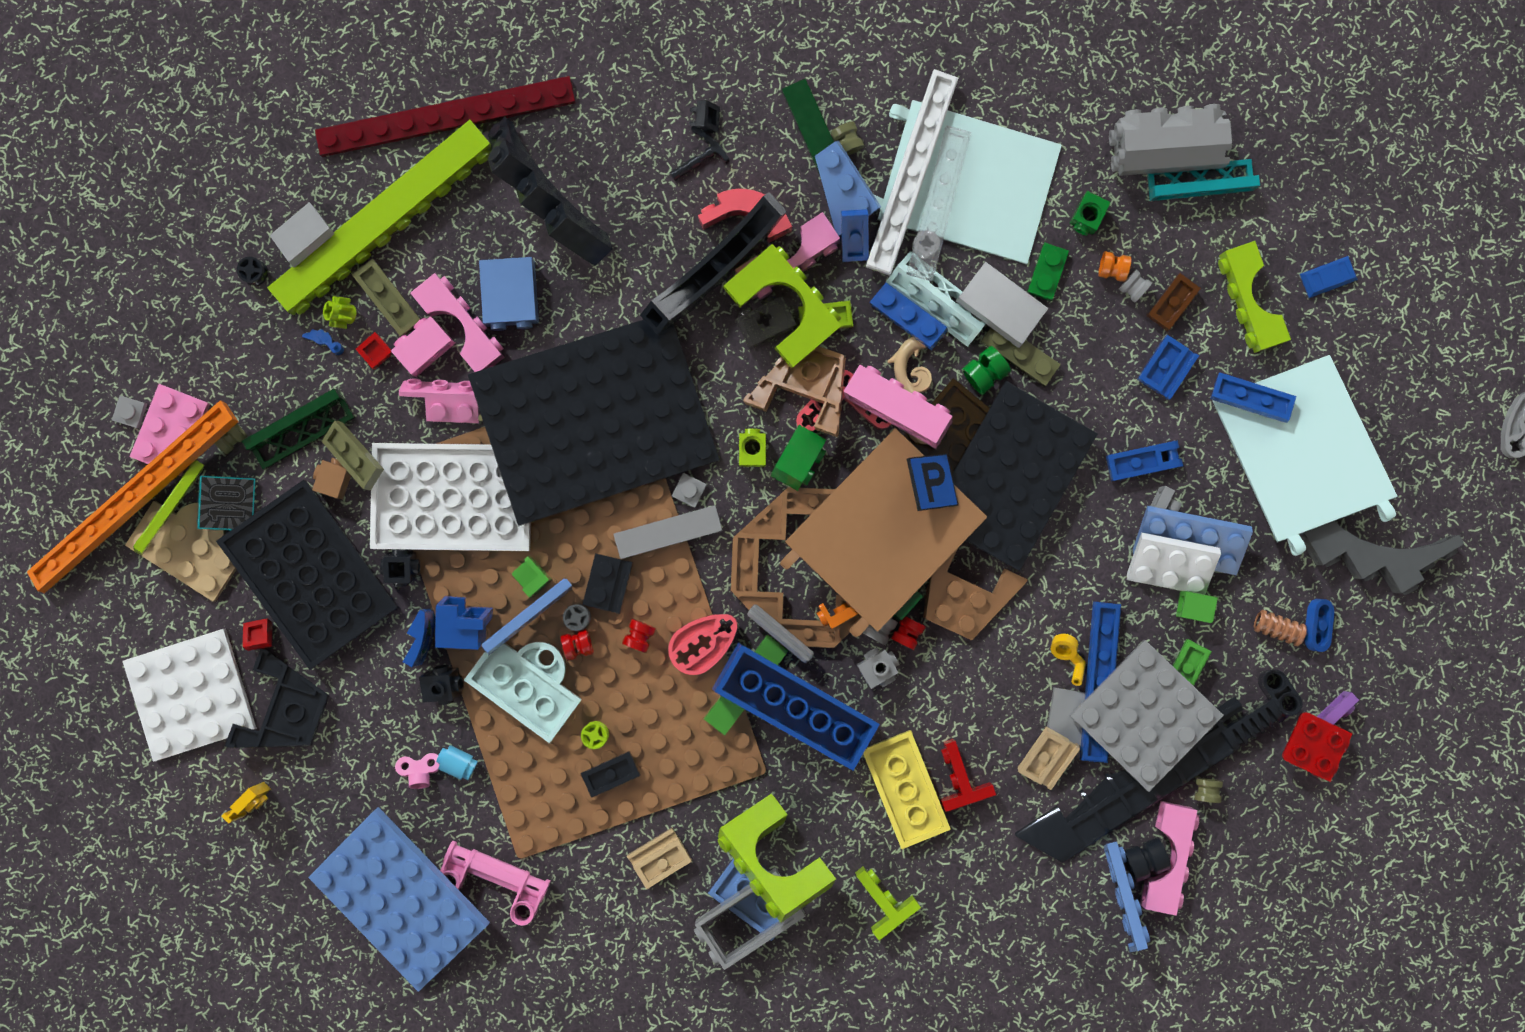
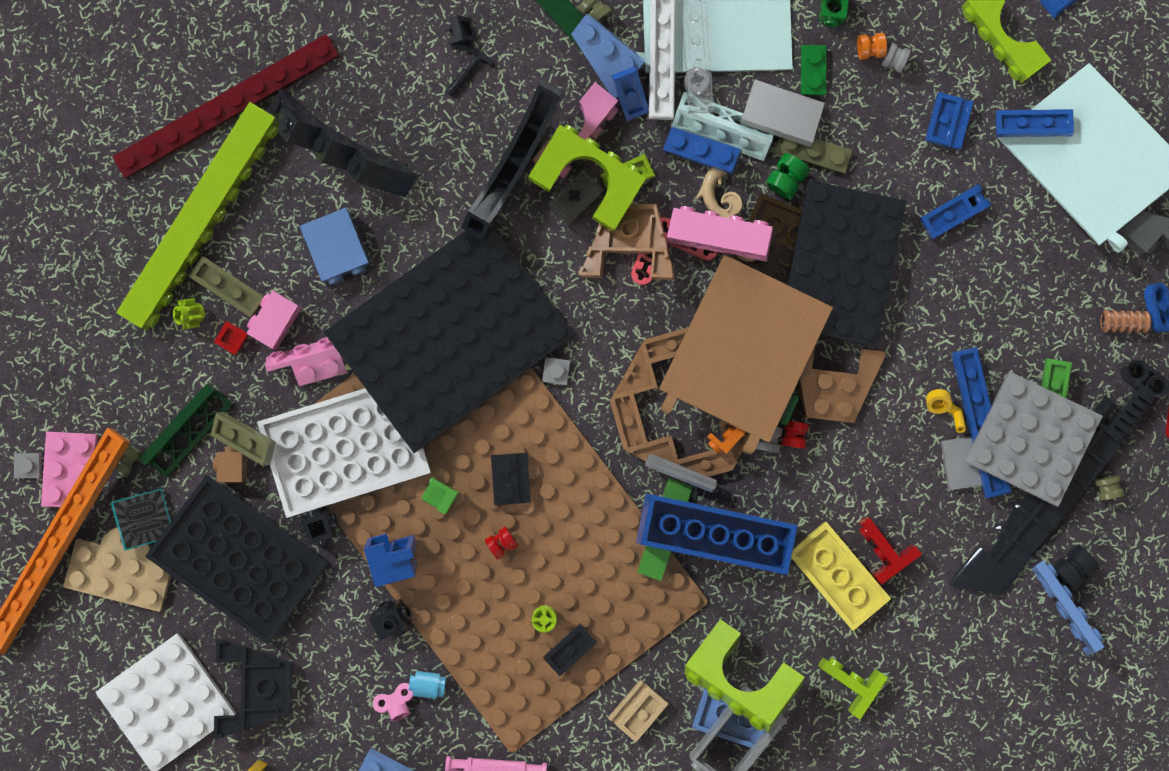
camera: 20 degrees left, 0 degrees up
lime tile [133,460,204,556] -> none
black wheel [237,257,268,286] -> none
red plate [243,618,272,651] -> none
light grey tile [270,202,335,267] -> none
blue piece [302,329,344,355] -> none
blue slope [403,609,435,667] -> none
bright pink arch [411,273,505,372] -> none
light aqua plate [464,642,582,743] -> none
medium blue tile [482,578,572,656] -> none
dark grey wheel [563,604,591,631] -> none
light grey tile [614,505,722,559] -> none
red wheel [622,619,656,653] -> none
coral piece [668,614,738,675] -> none
coral arch [698,189,792,243] -> none
lime brick [739,429,766,467] -> none
green brick [770,425,826,491] -> none
light grey brick [856,647,900,689] -> none
blue piece [906,454,959,511] -> none
tan plate [1018,727,1080,790] -> none
white plate [1127,532,1221,595] -> none
medium blue plate [1133,506,1253,575] -> none
bright pink arch [1140,801,1199,916] -> none
reddish brown plate [1146,273,1201,331] -> none
light grey tile [1150,486,1182,512] -> none
bright green panel [1176,591,1218,623] -> none

